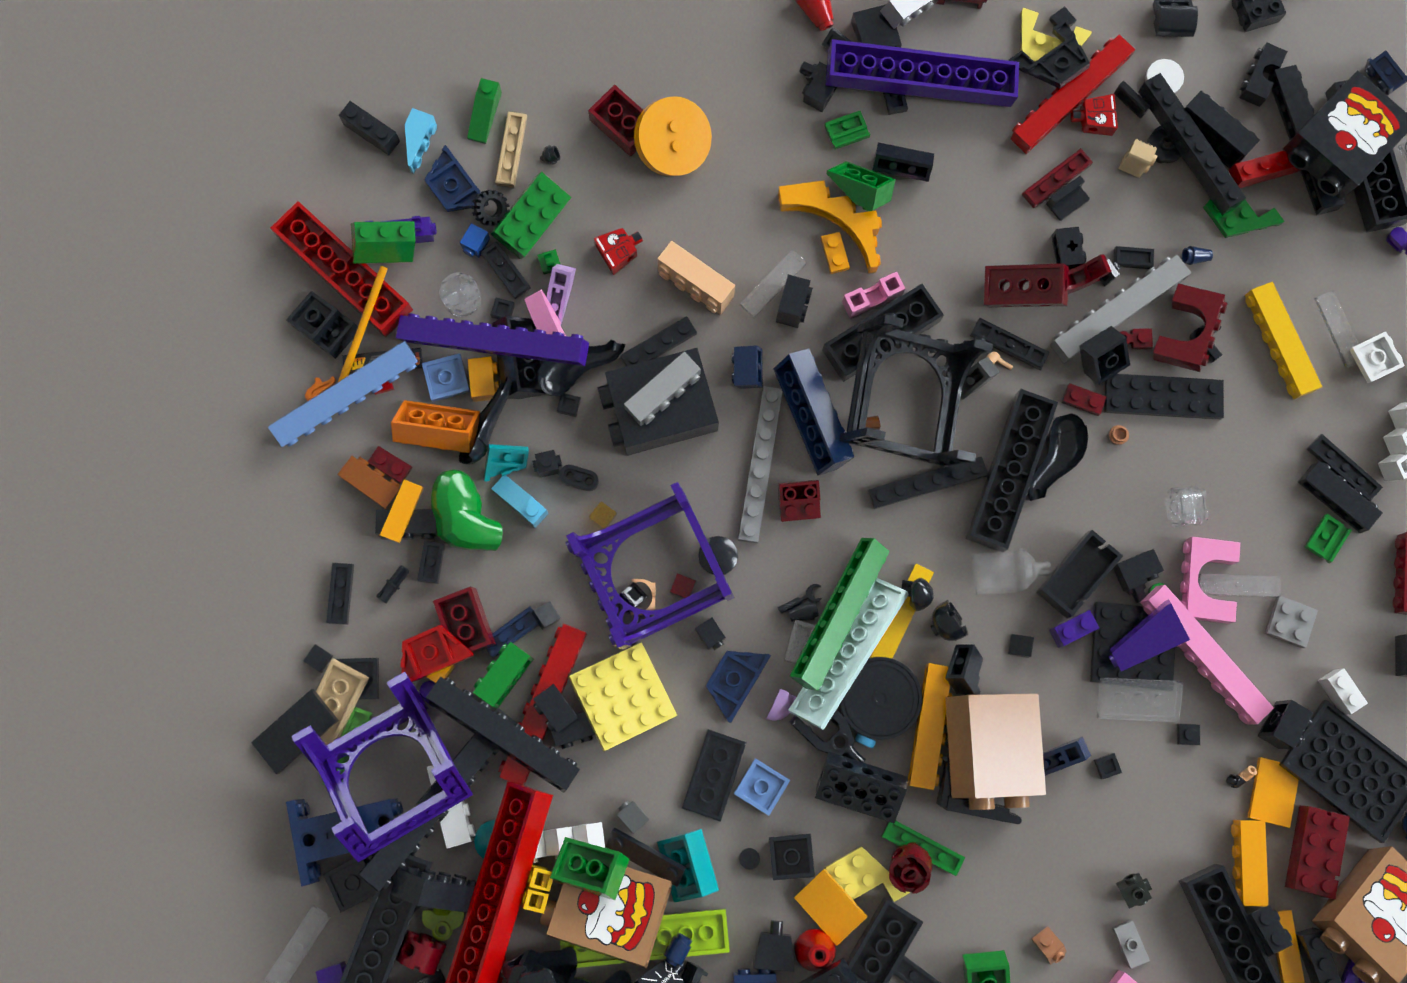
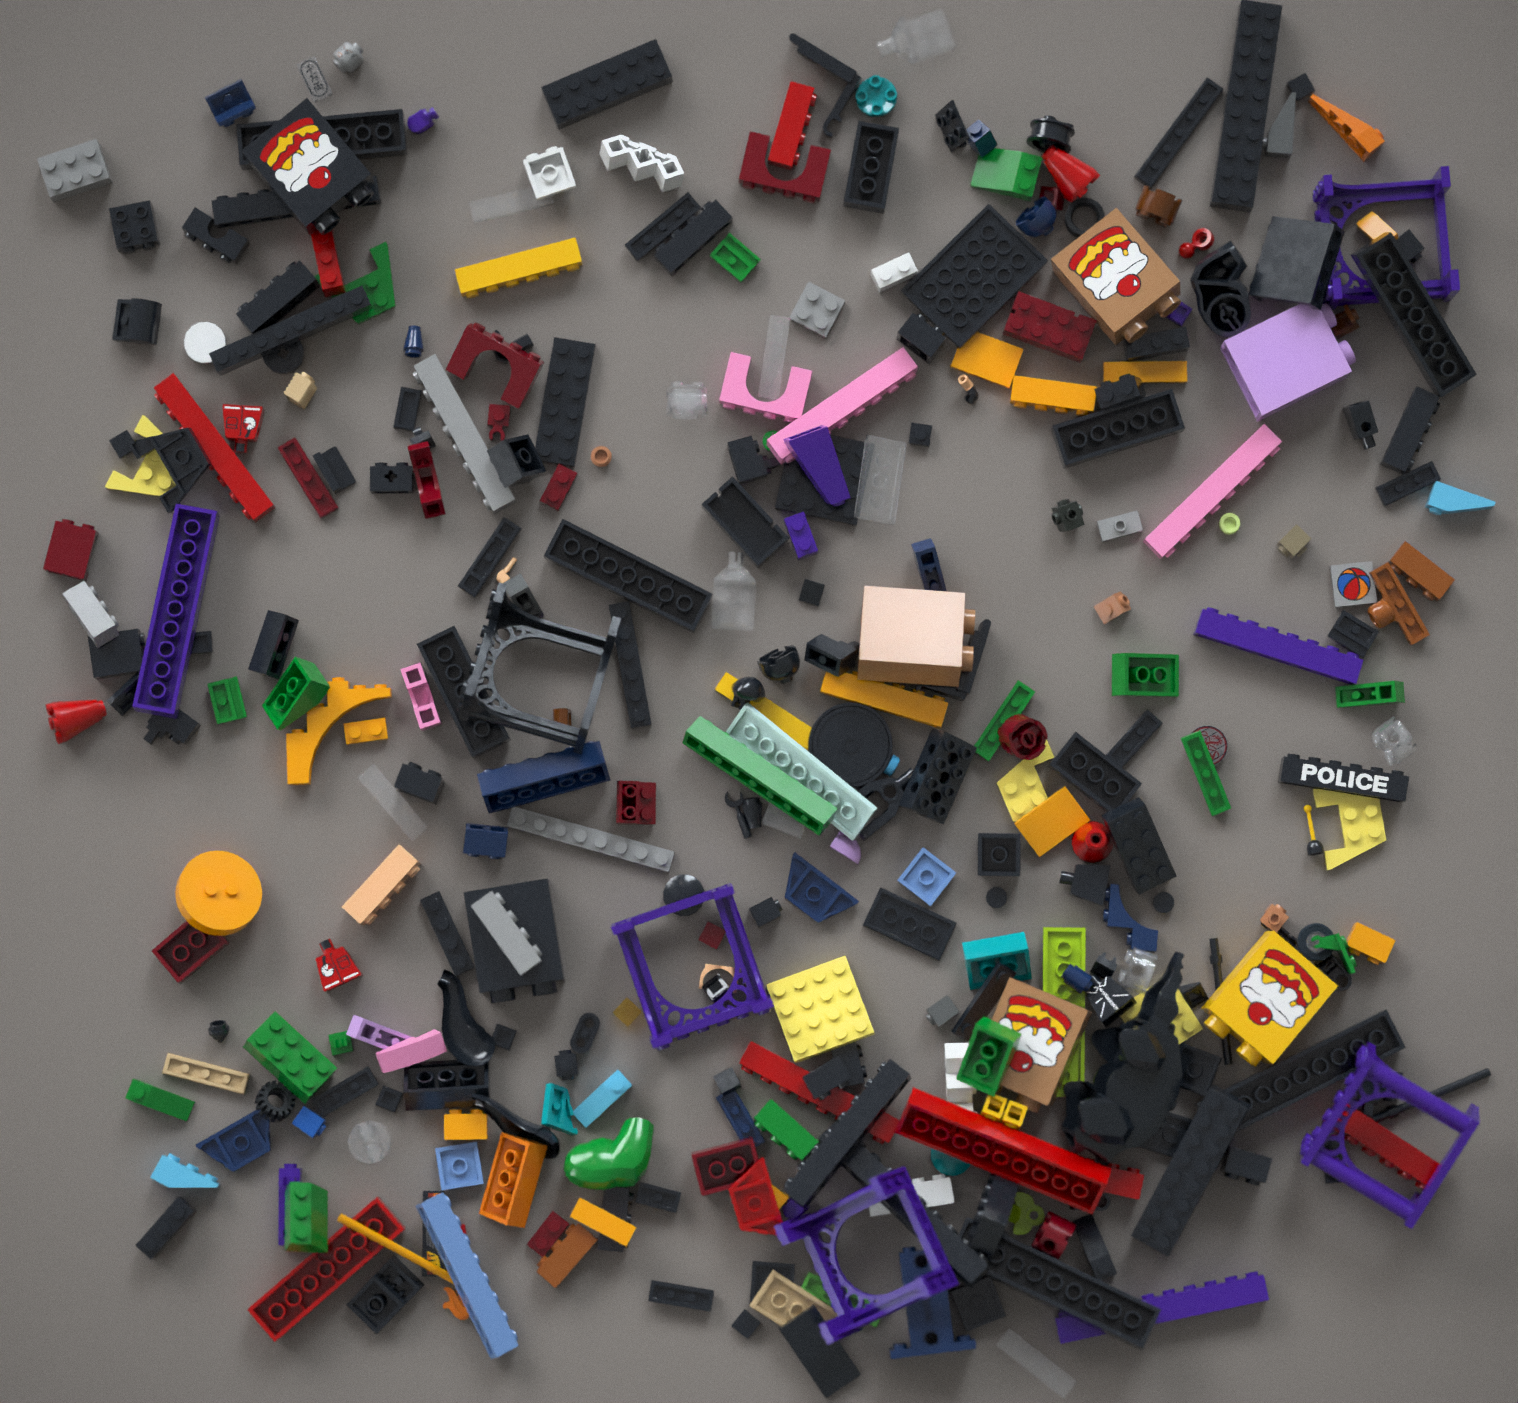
camera: 80 degrees left, 5 degrees up
black axle [376,565,409,604] -> none
dark purple brick [396,313,589,366] -> none
dark red brick [984,263,1069,308] -> none
black animal [1028,413,1088,501] -> none
black tile [1094,753,1122,779] -> none
black tile [1114,81,1151,118] -> none

